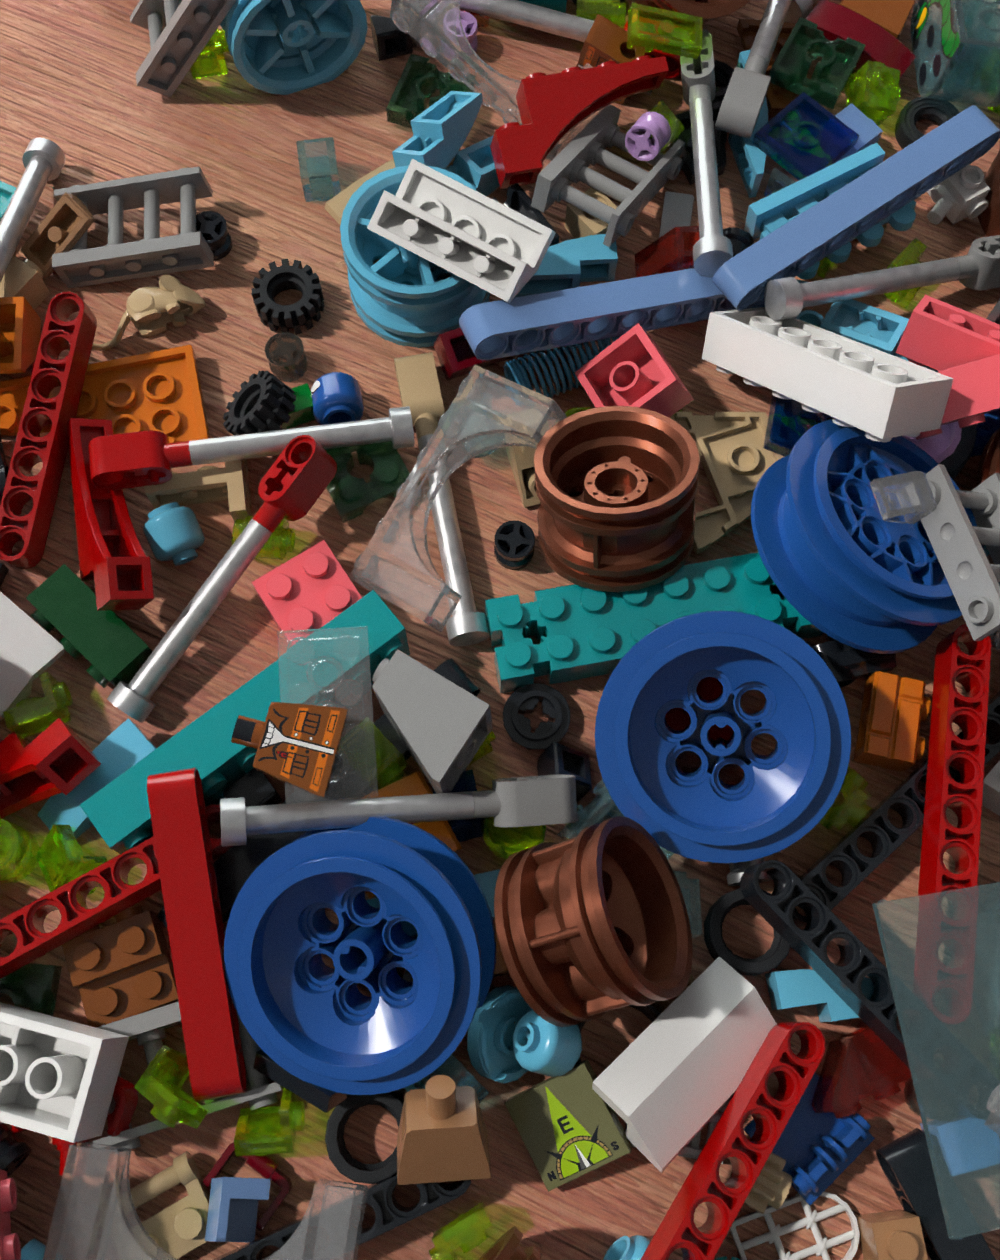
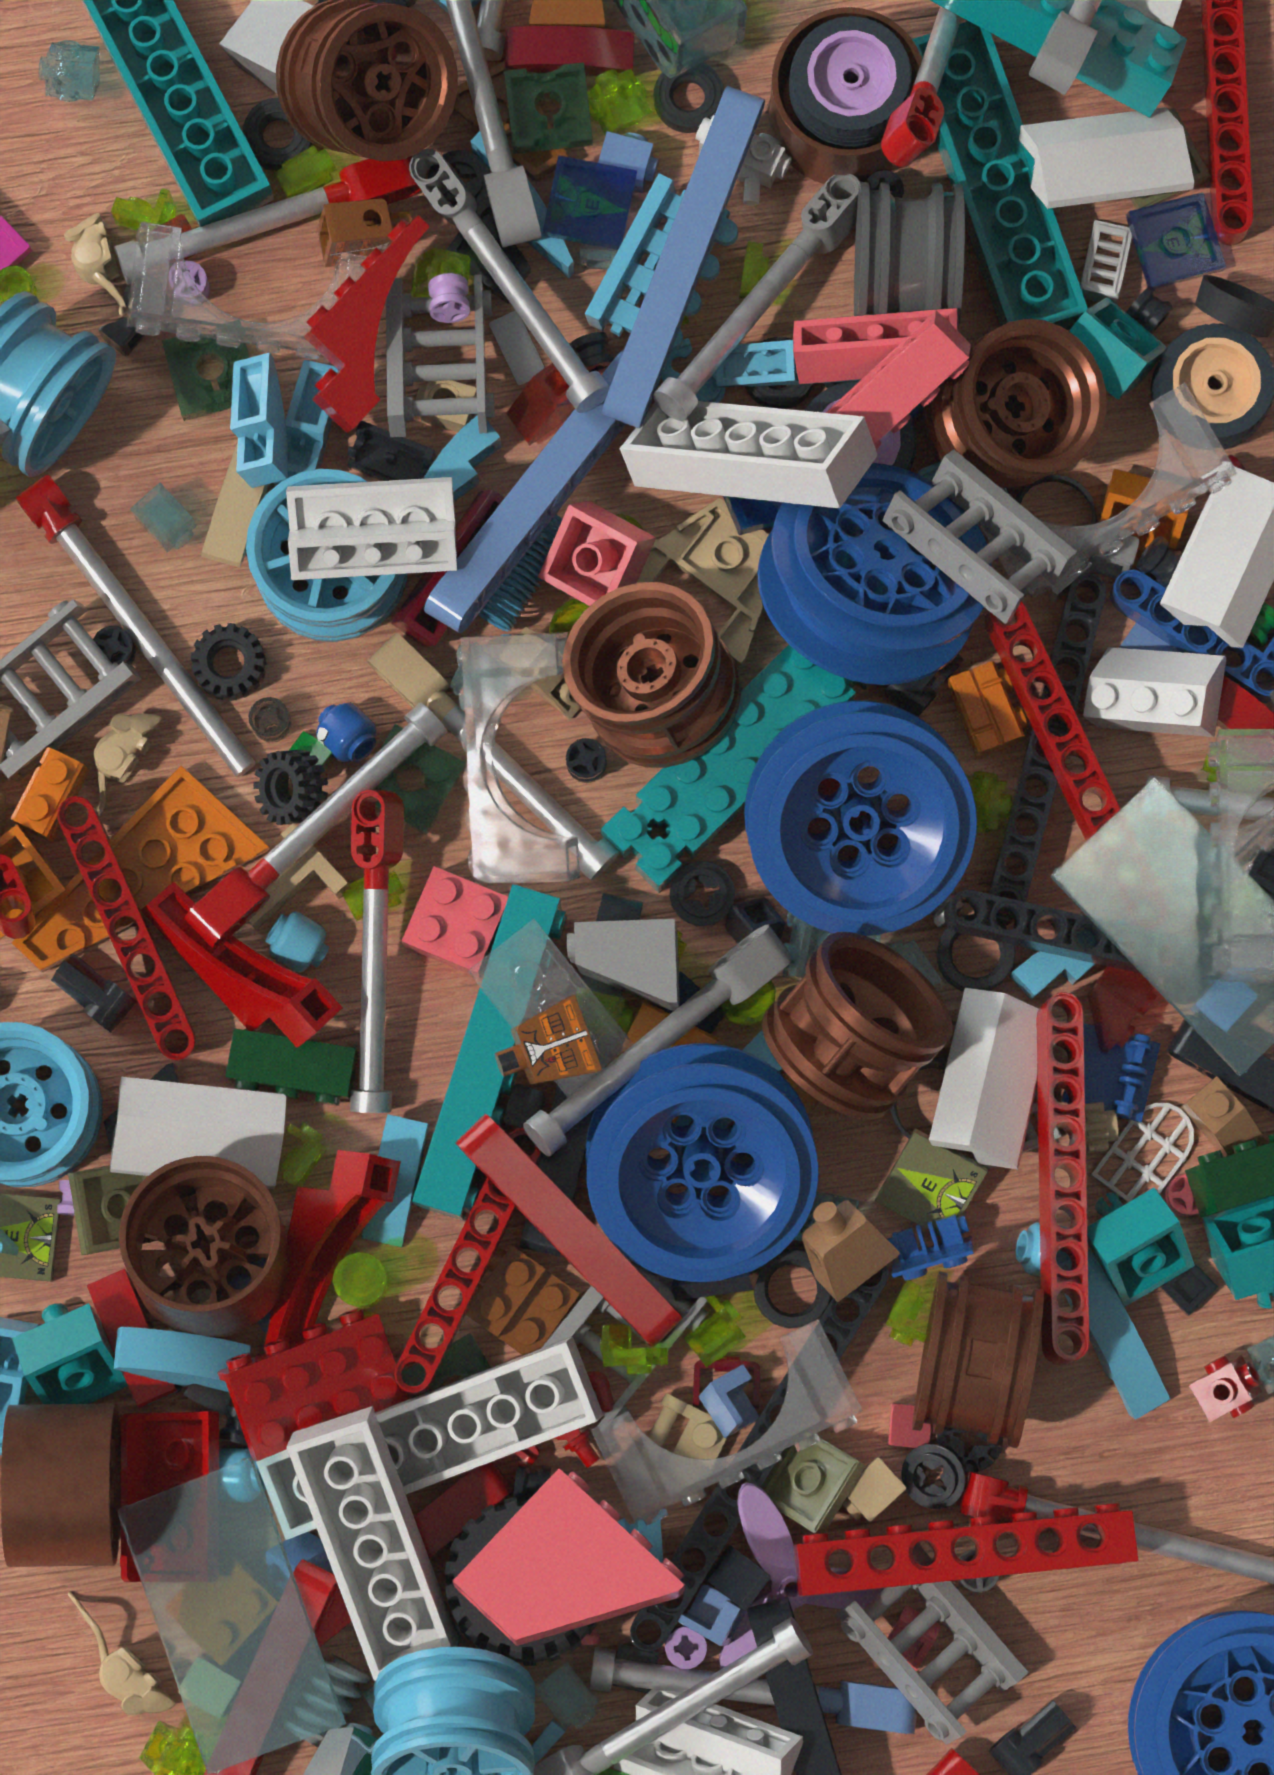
camera: 30 degrees left, 10 degrees up
clear neon green bracket [36,824,108,895] -> none
medium azure tile [467,985,533,1084] -> none
medium azure head [513,1010,582,1077] -> none
clear neon green plate [627,3,703,59] -> none
clear slope [870,471,937,524] -> none
none -> orange brick [10,746,90,843]
none -> flat silver piece [15,473,256,778]
none -> blue hinge [887,1214,974,1280]

